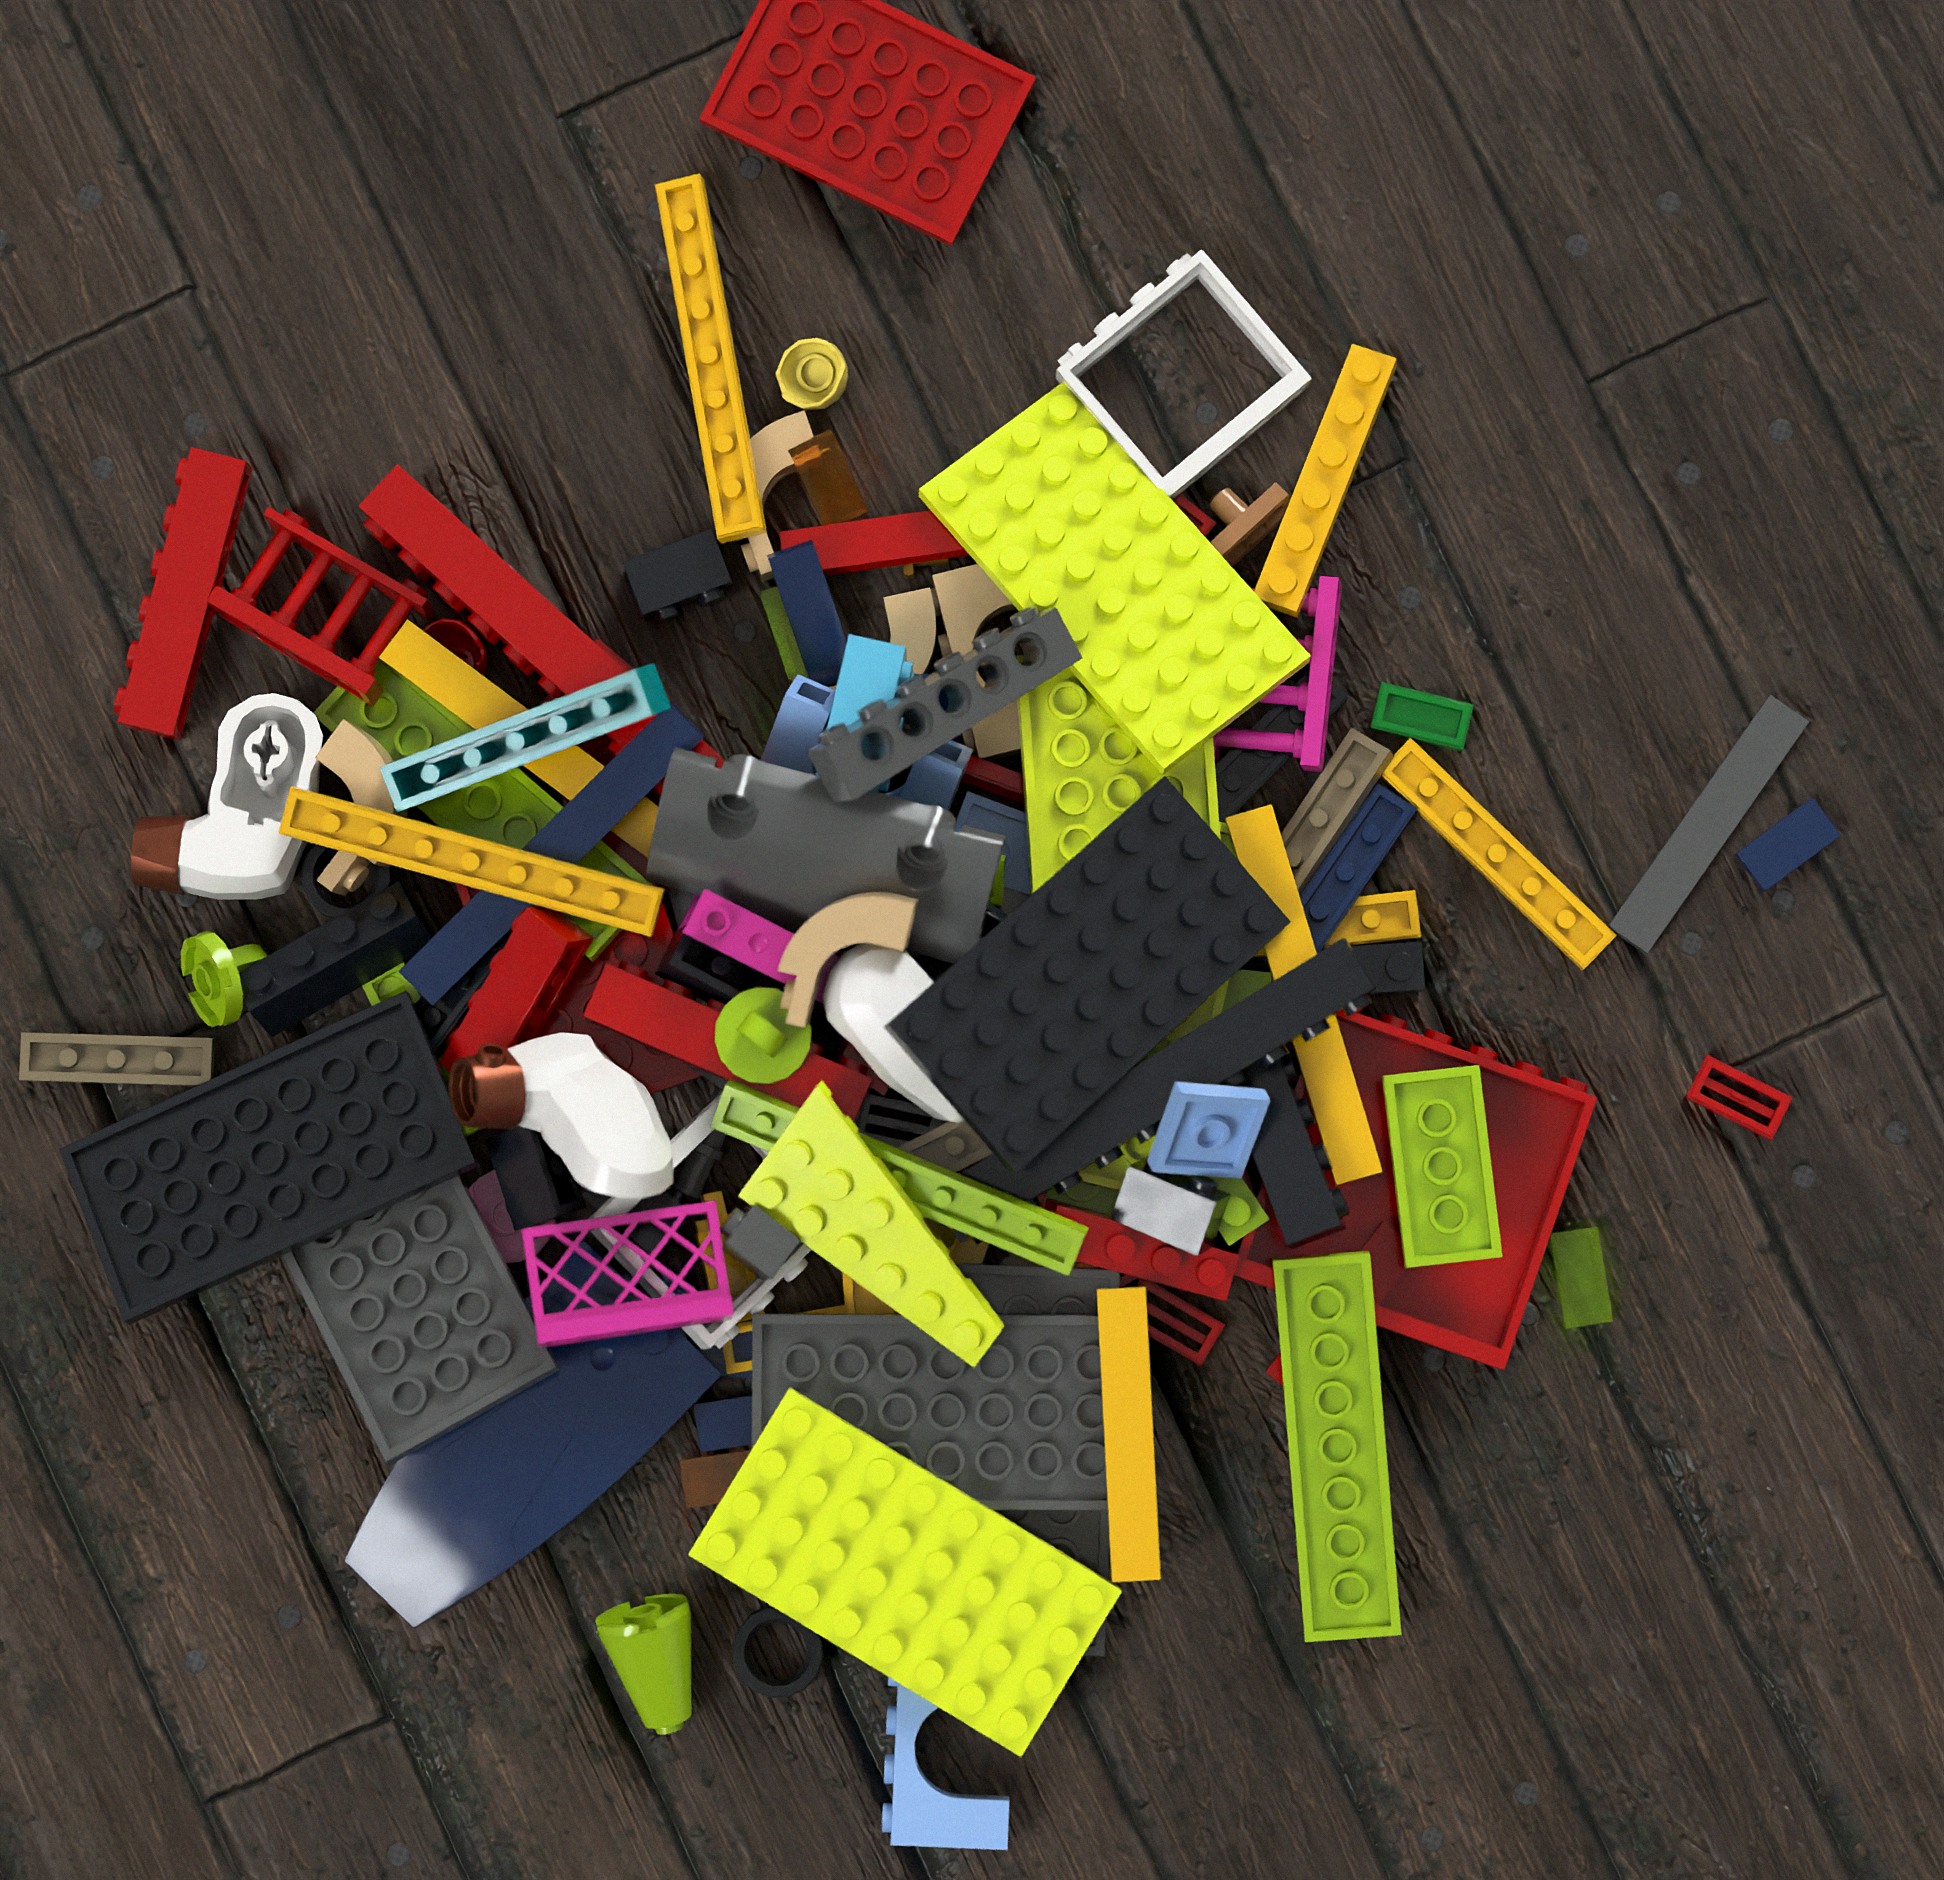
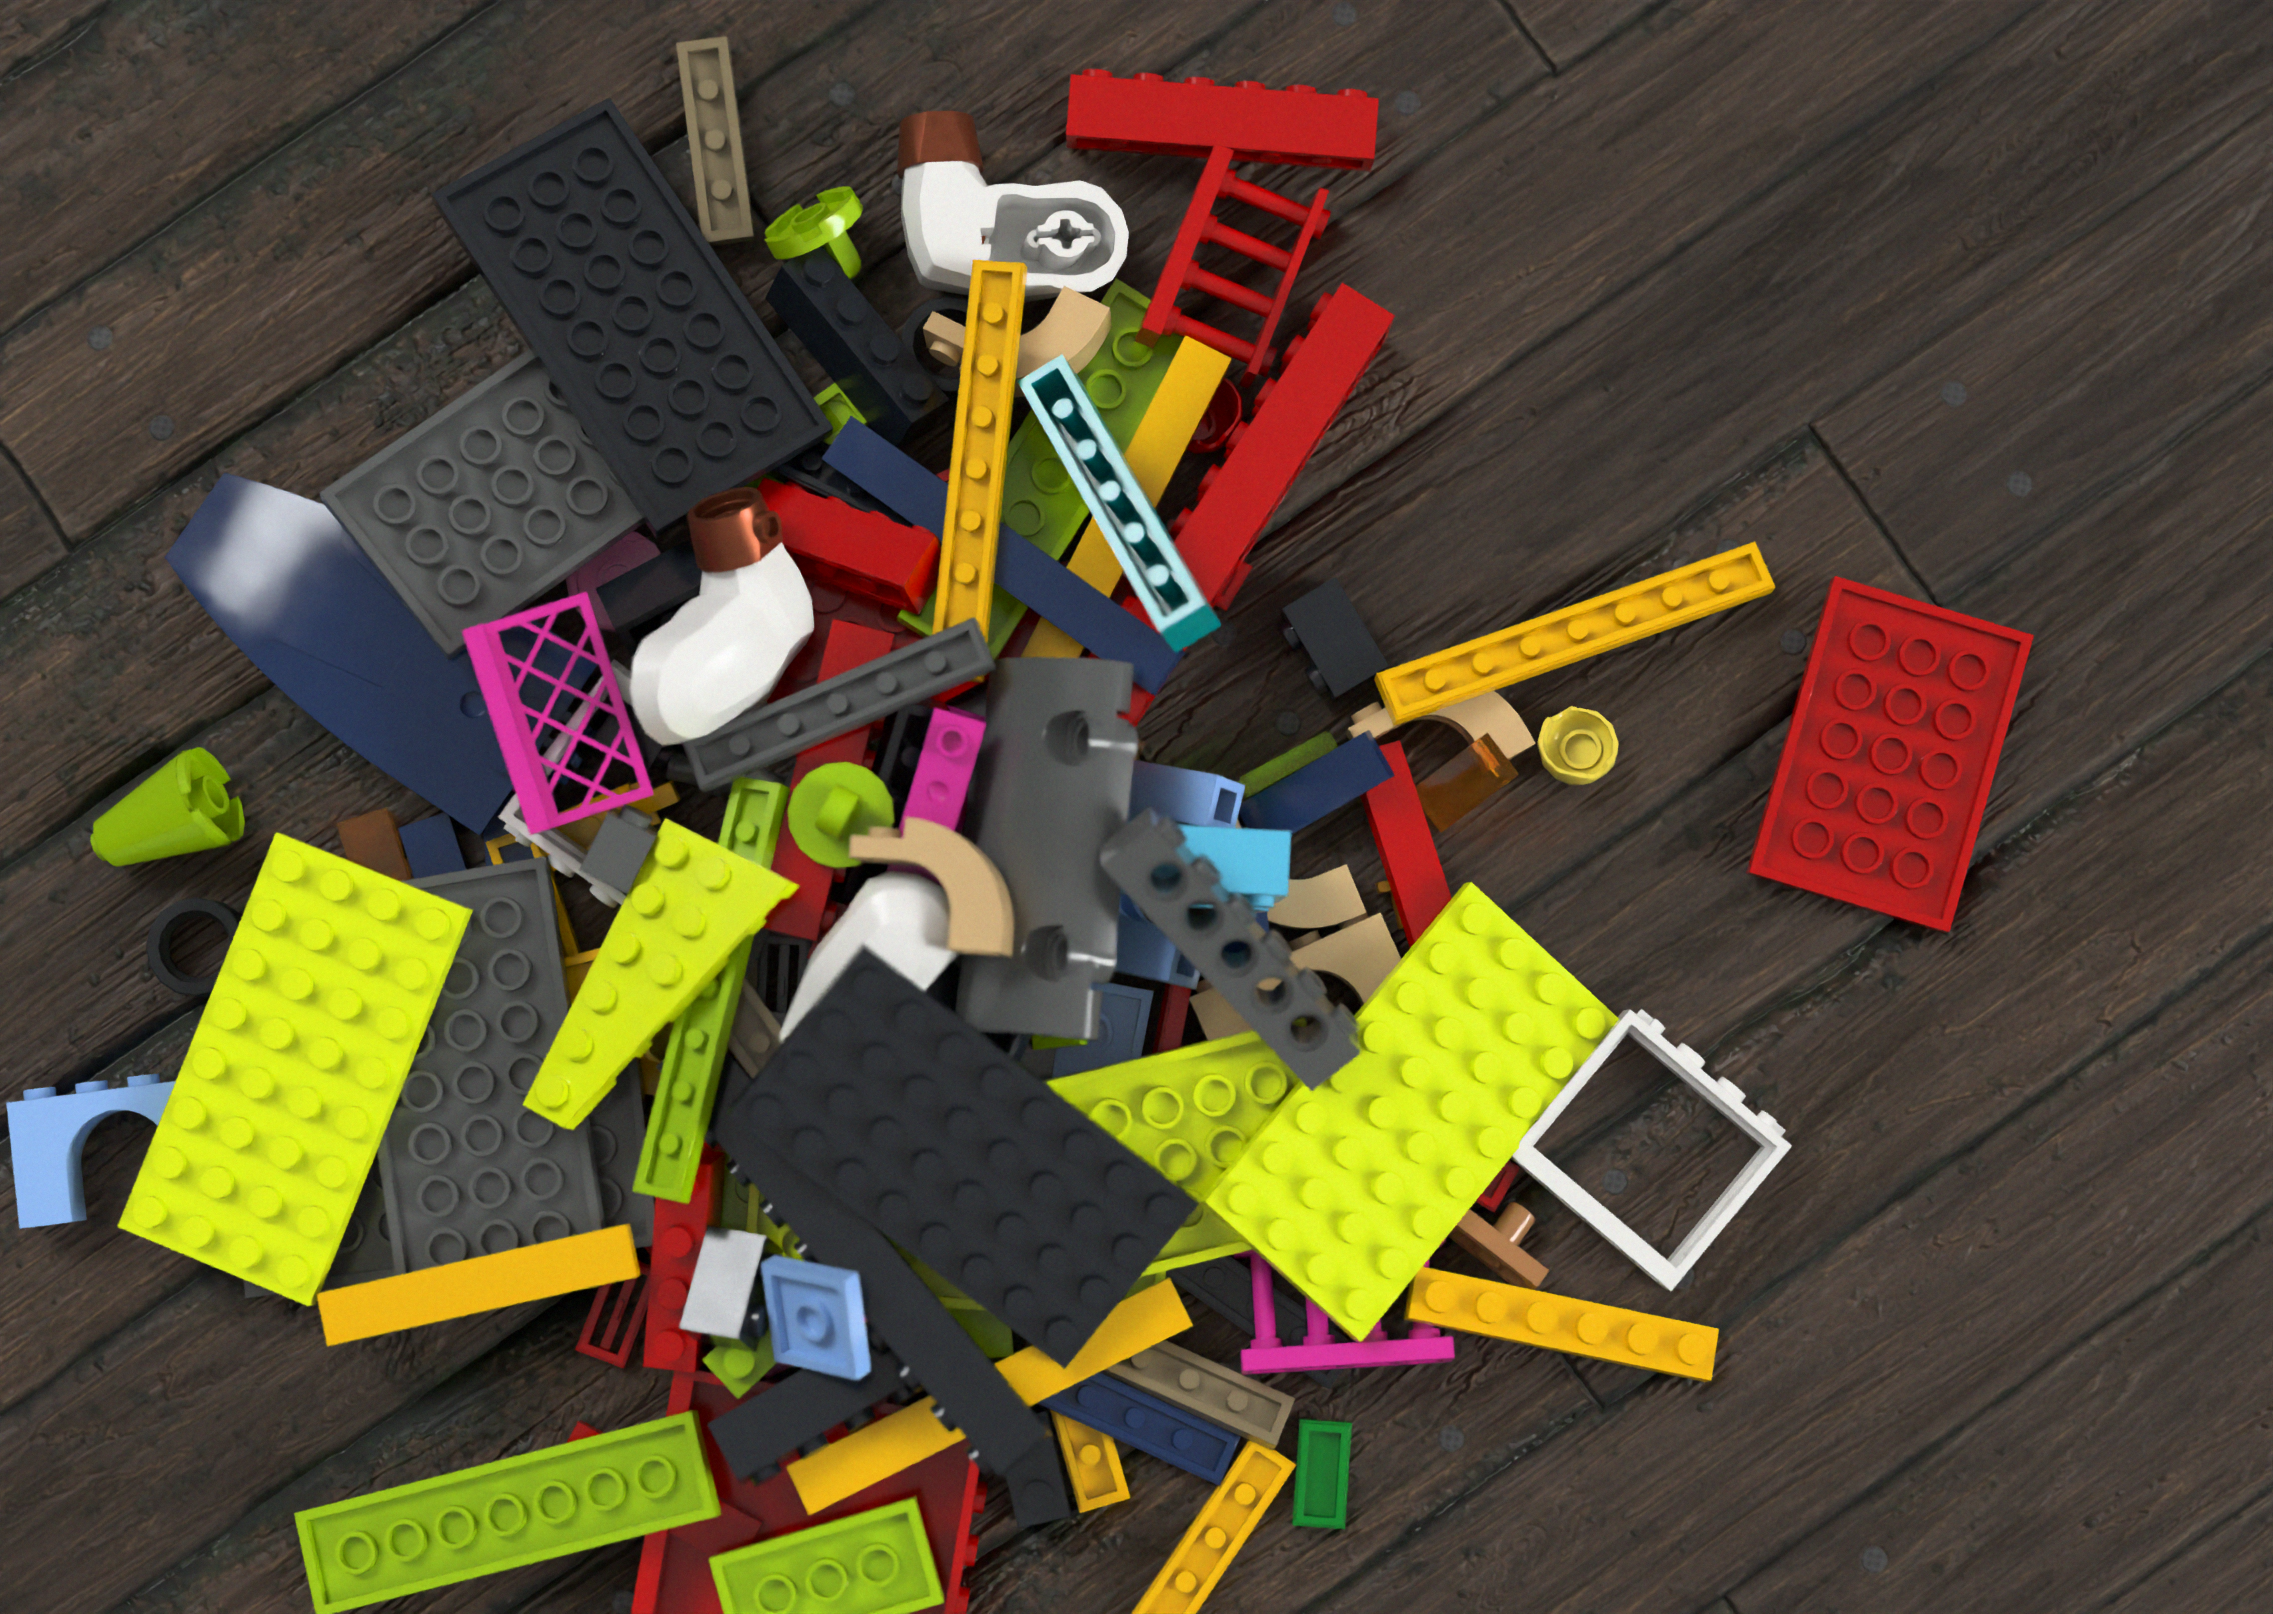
camera: 80 degrees right, 0 degrees up
none -> dark grey tile [683,617,997,792]

